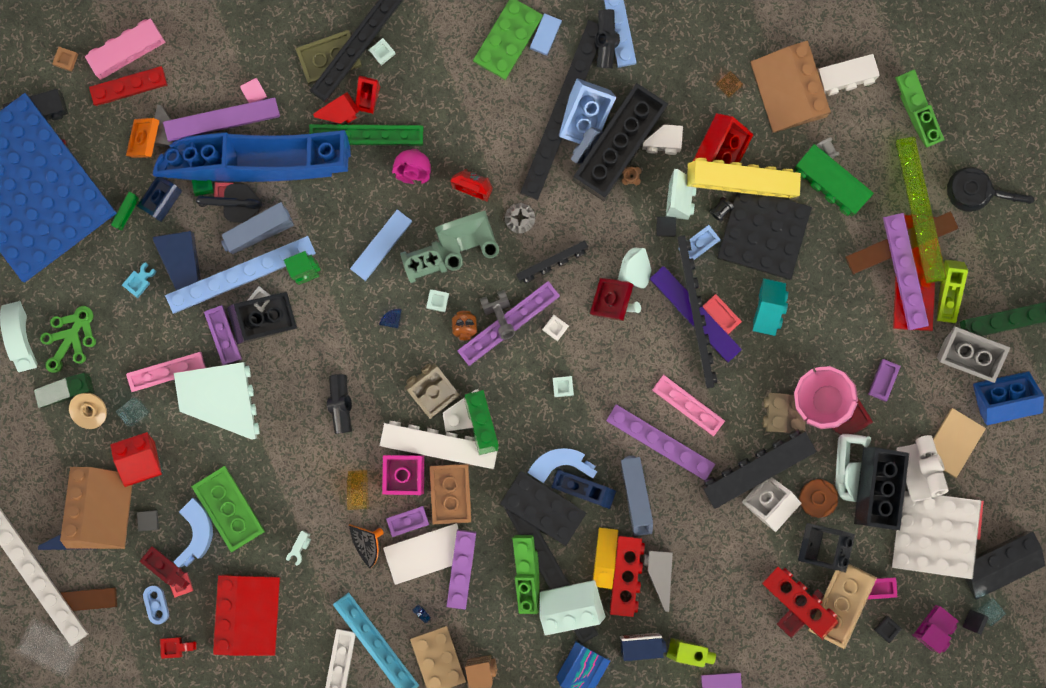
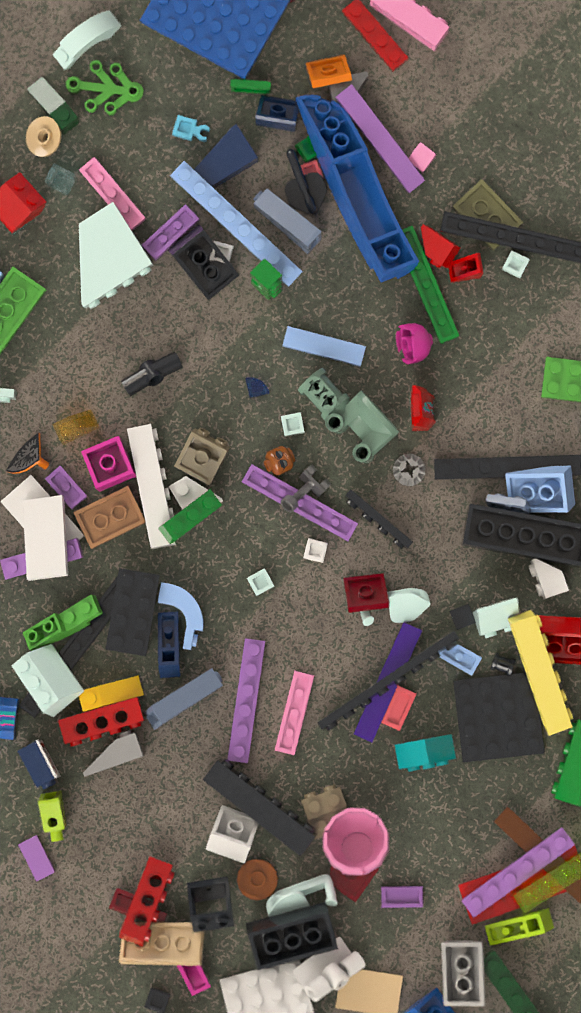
camera: 65 degrees right, 0 degrees up
medium nougat plate [622,167,641,186] -> none
none -> white tile [23,495,68,581]

